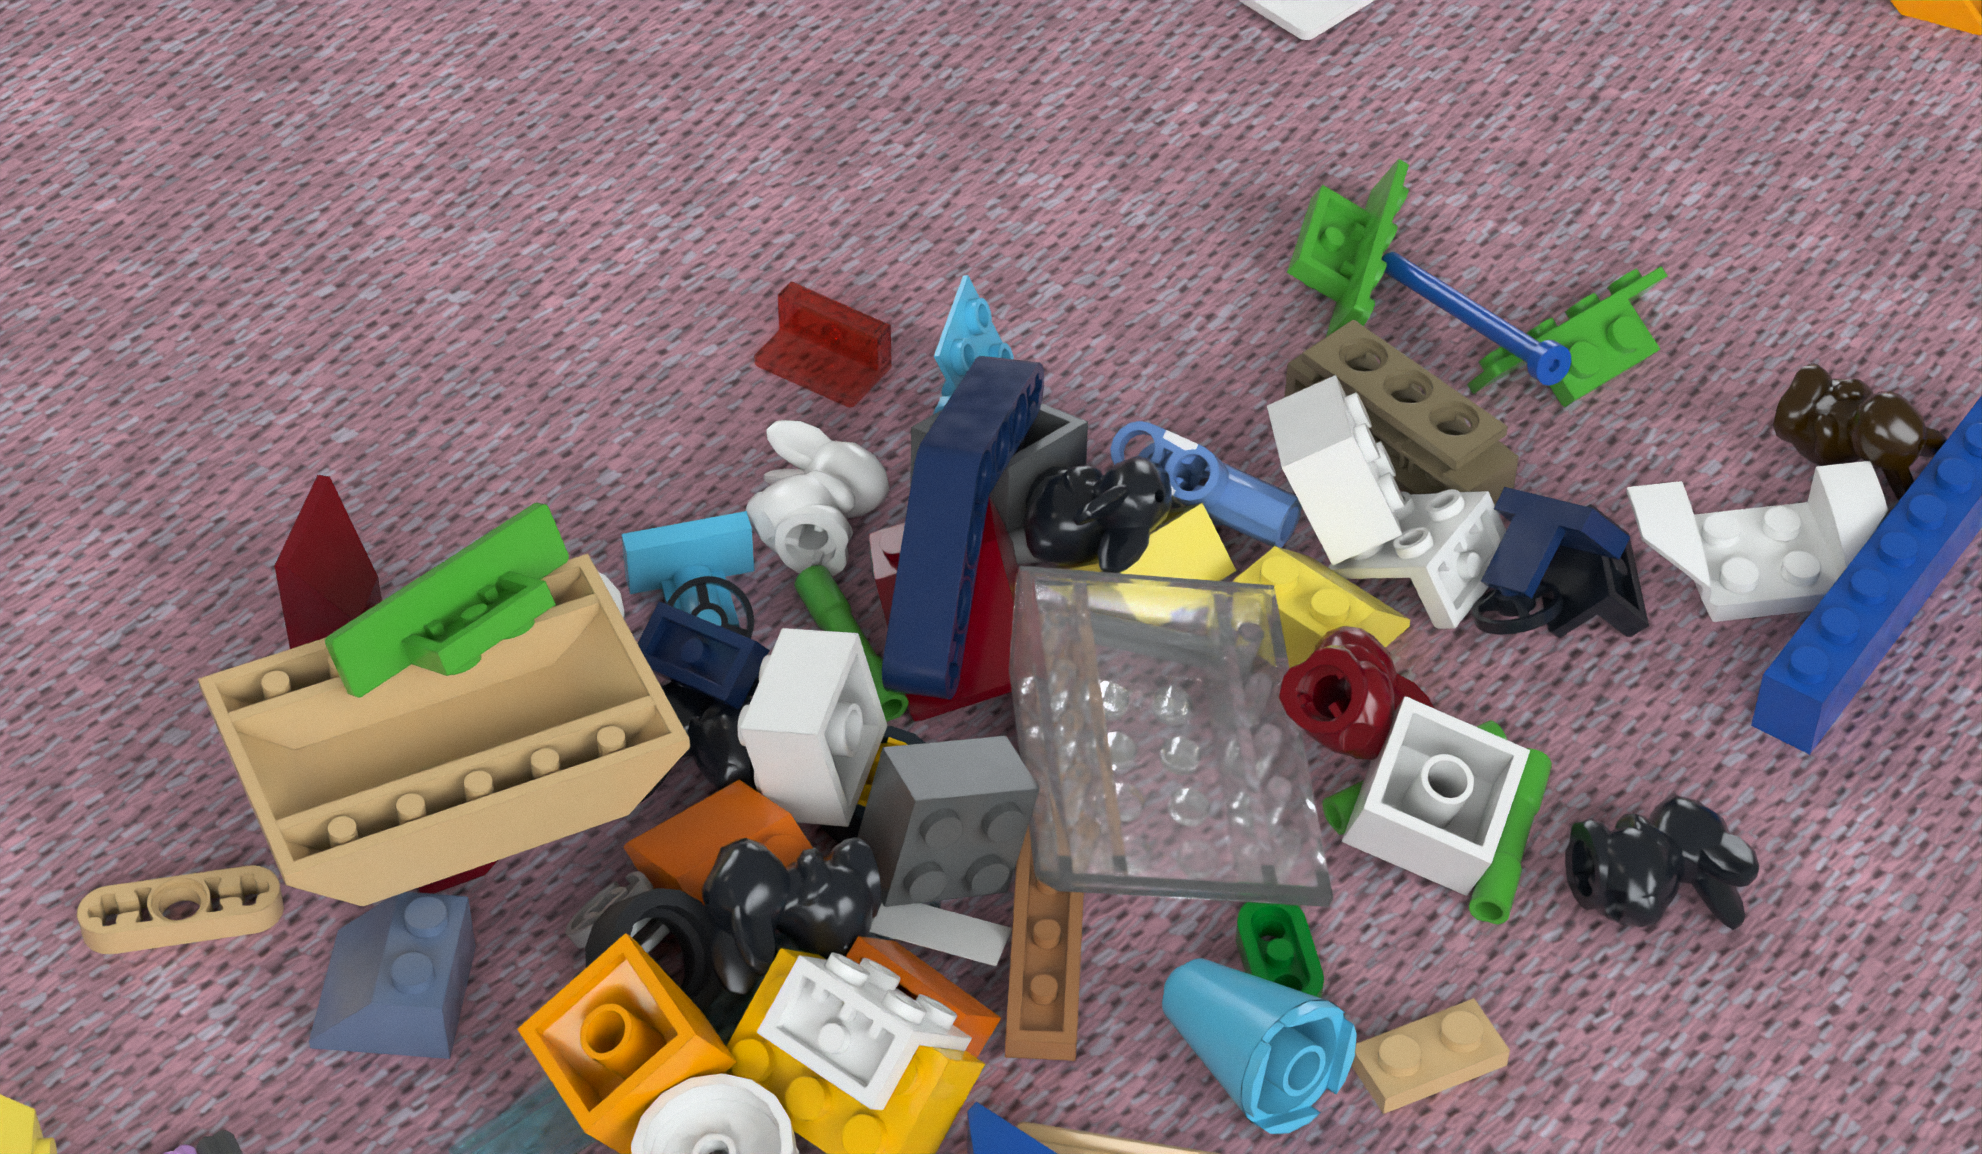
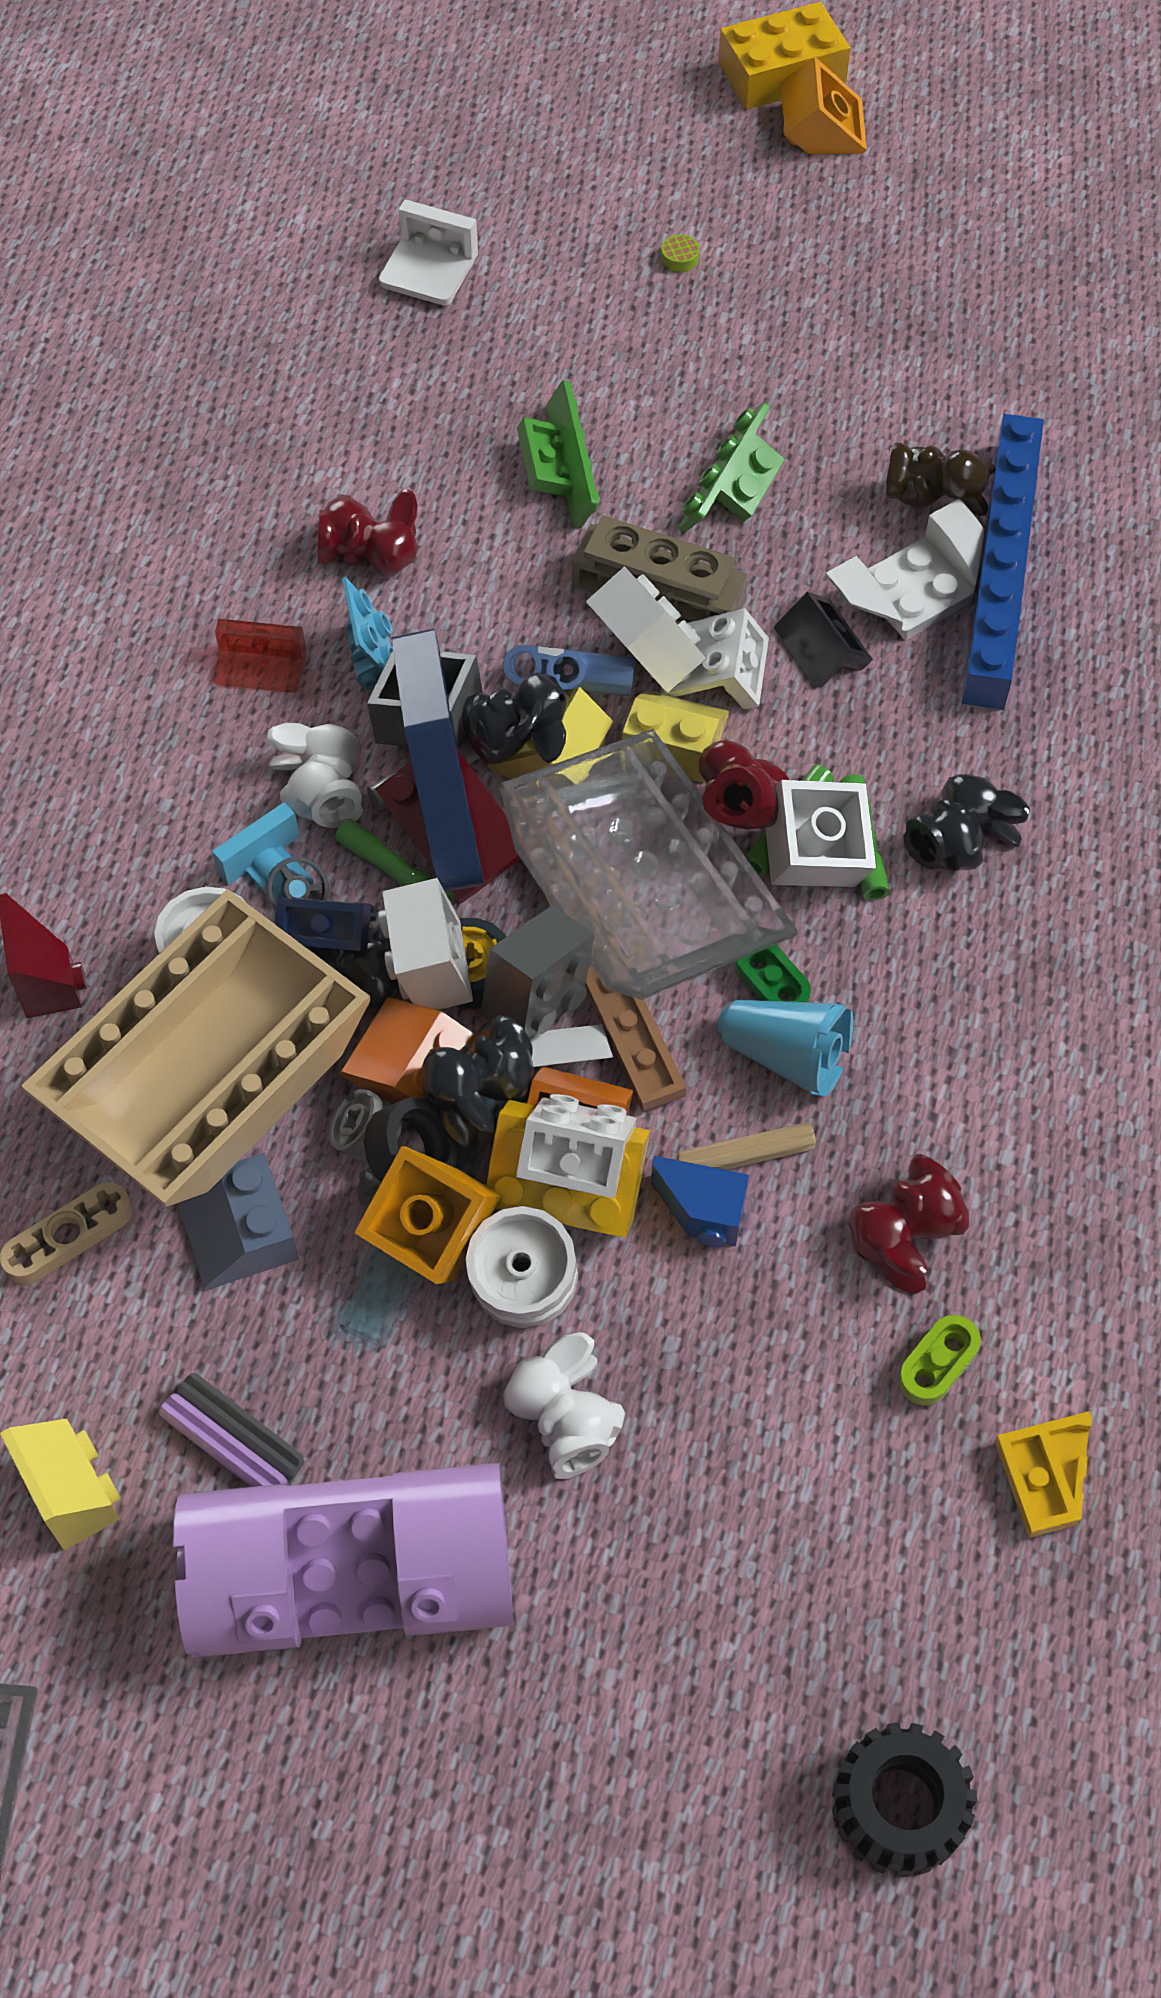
camera: 25 degrees left, 15 degrees up
bright green bracket [325,502,569,698] -> none
tan plate [1351,998,1510,1114] -> none
blue bar [1381,252,1571,385] -> none
dark blue piece [1472,487,1630,635] -> none
none -> dark red animal [317,488,418,577]
none -> lime tile [661,234,700,272]

